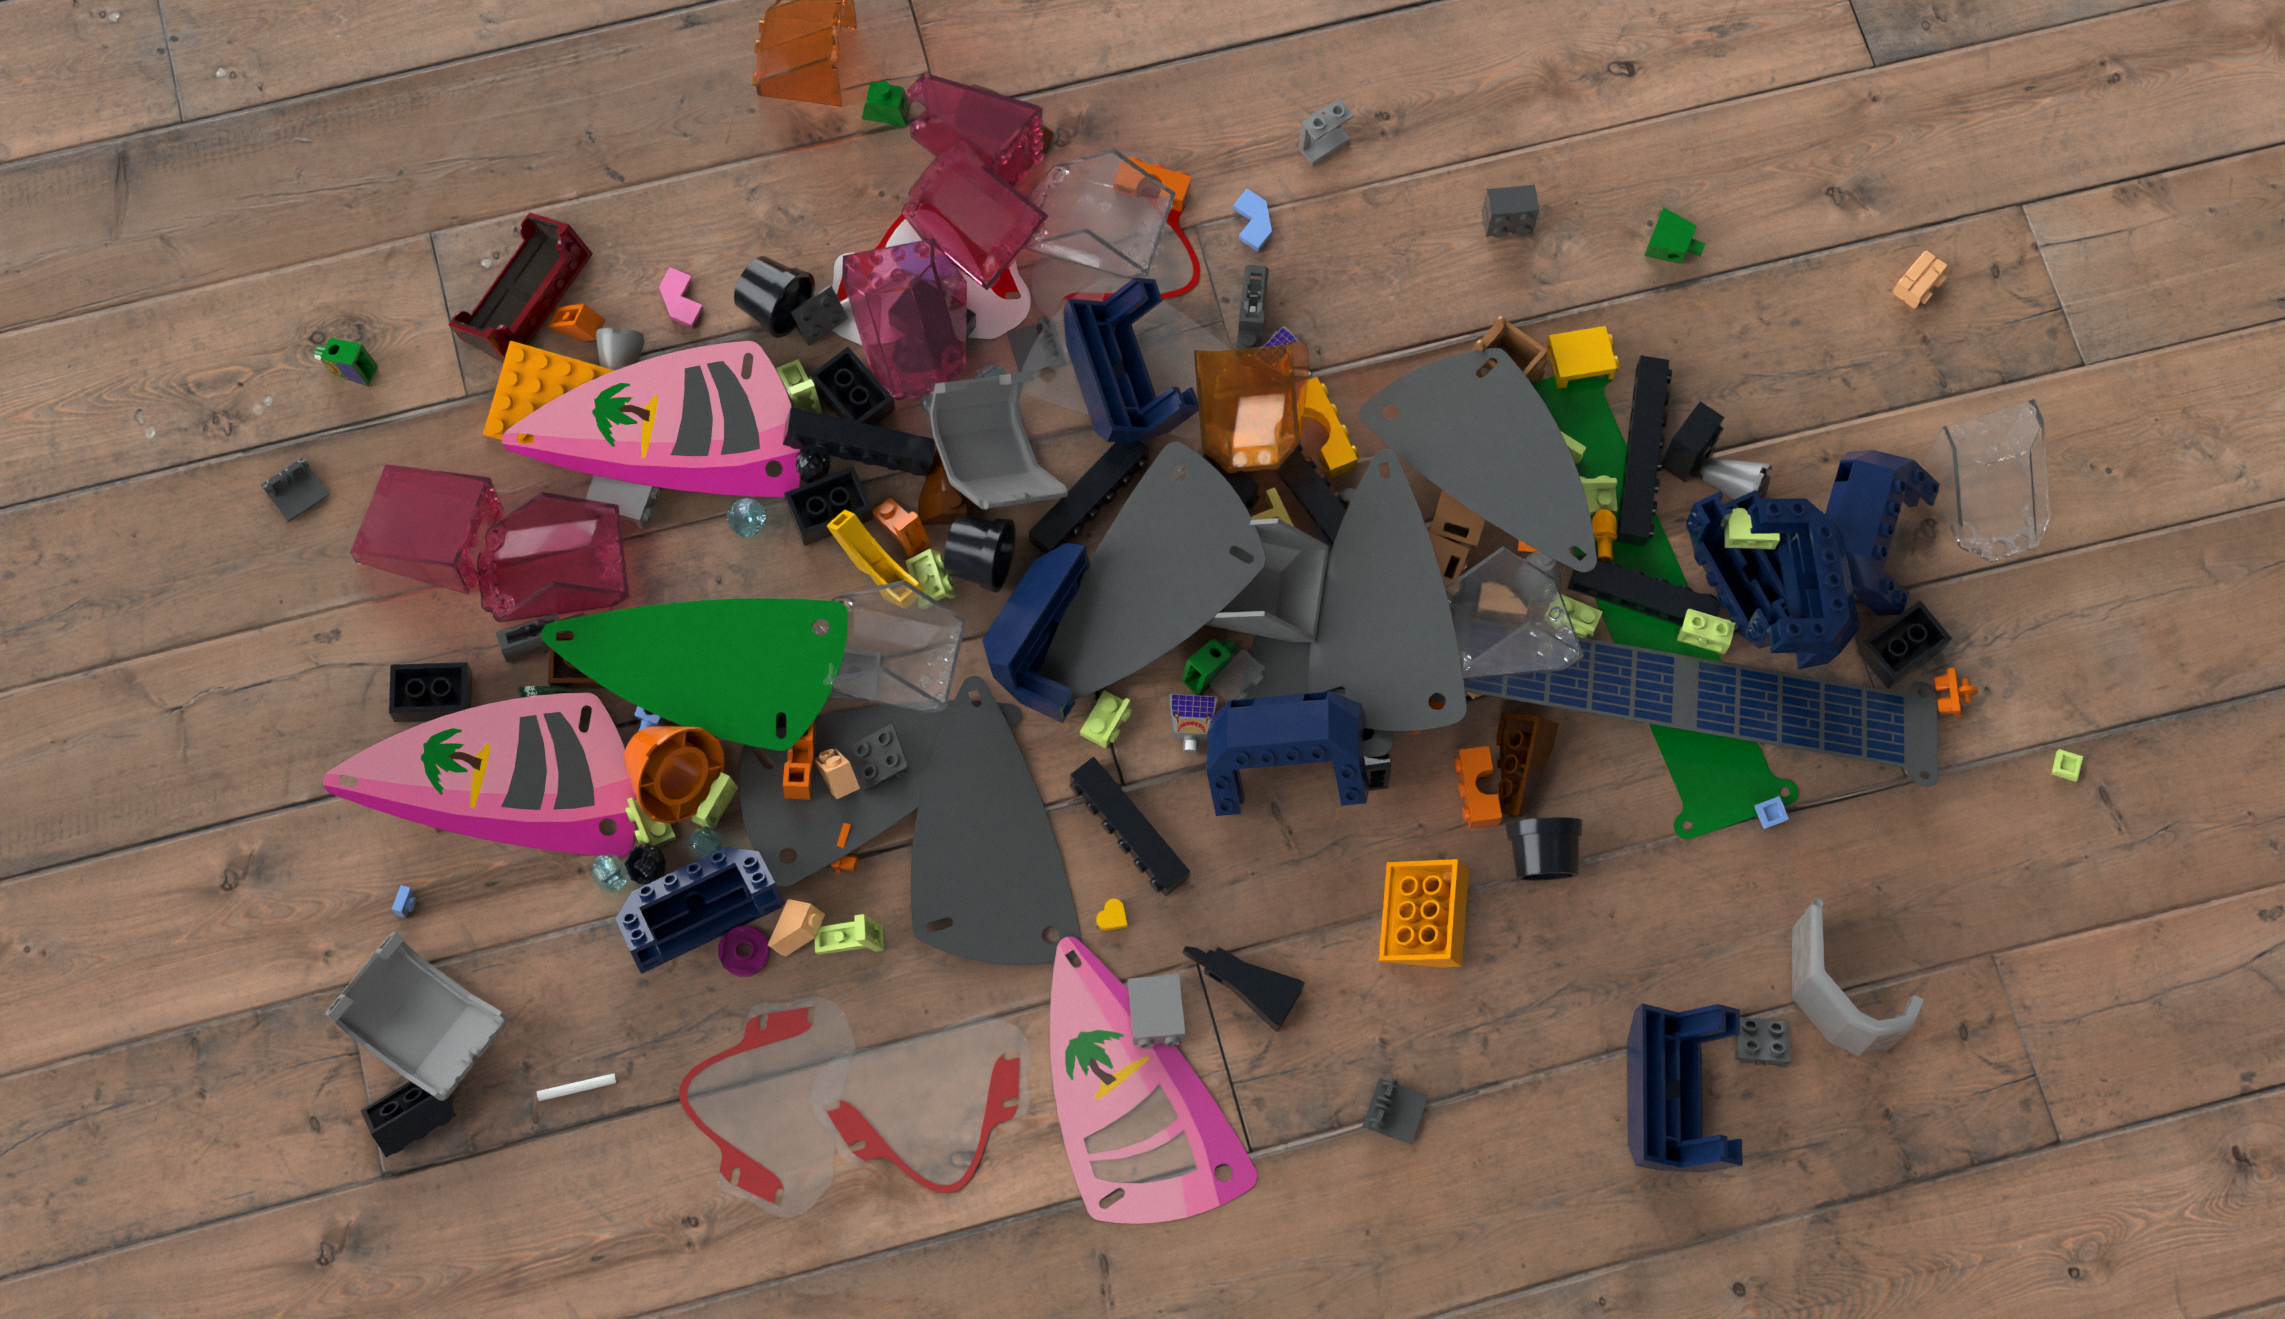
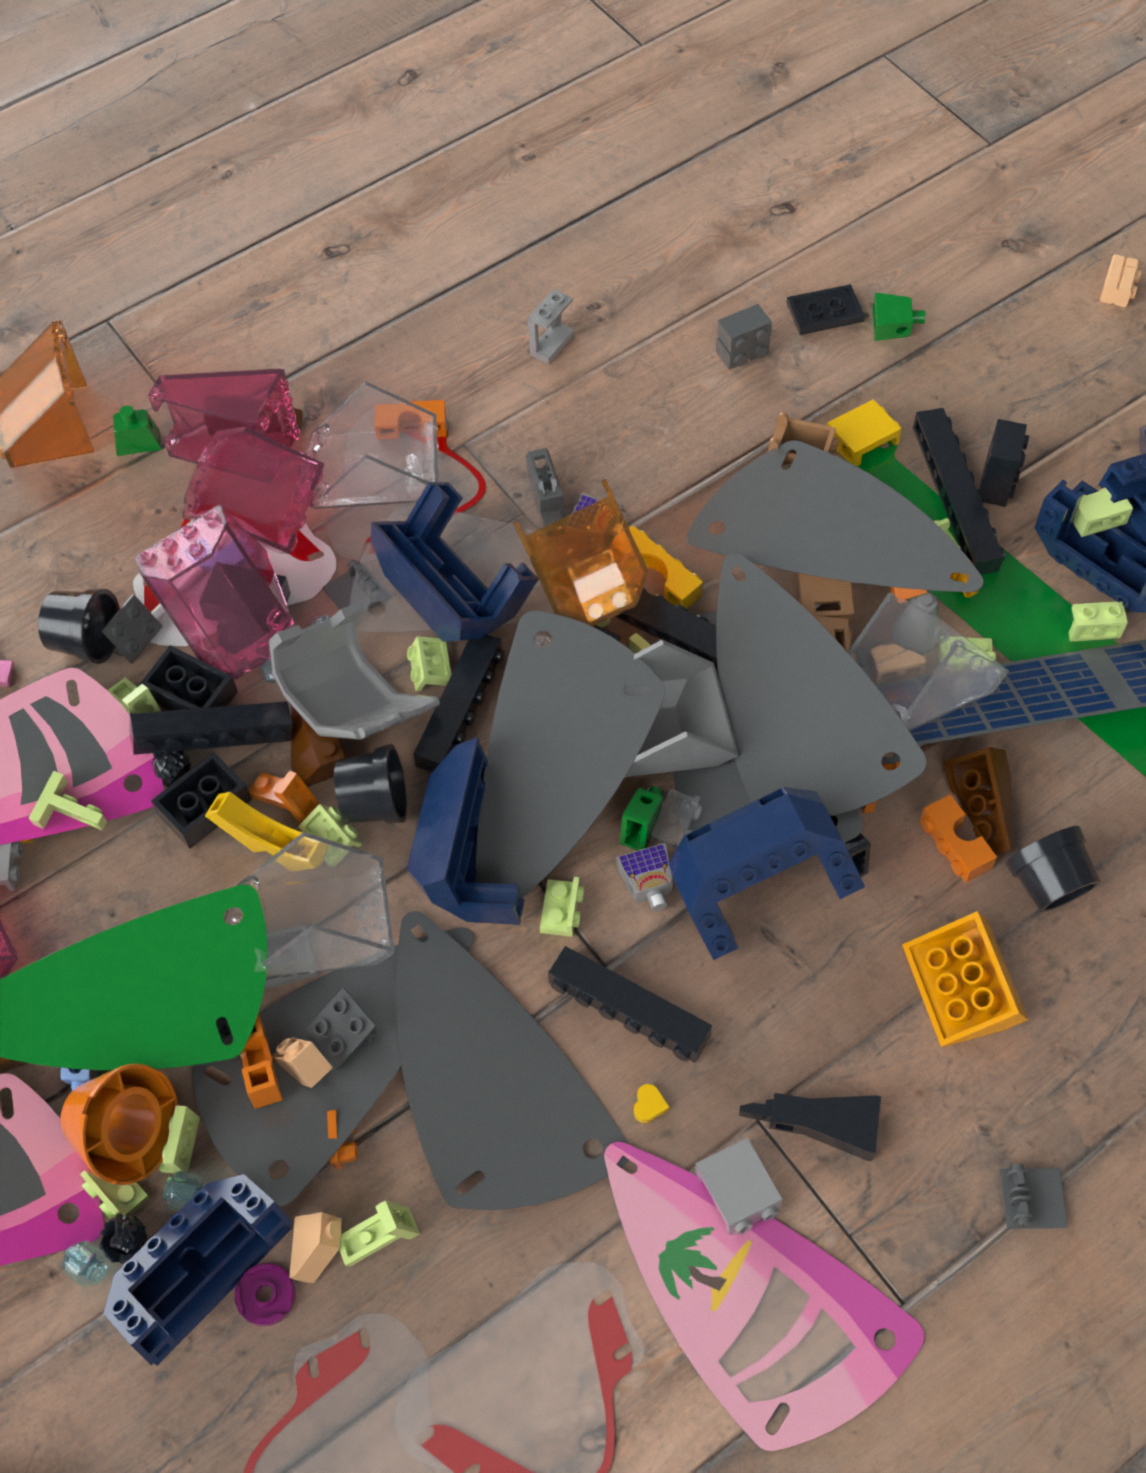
camera: 15 degrees left, 10 degrees down
clear light blue piece [726,498,767,538] -> none
light blue tile [1233,189,1272,252] -> none
black brick [1567,554,1721,626] -> none
light grey cone [1700,458,1772,500] -> none
none -> yellowish green bracket [29,771,107,830]
none -> yellowish green bracket [407,636,452,691]
none -> black tile [786,284,865,335]

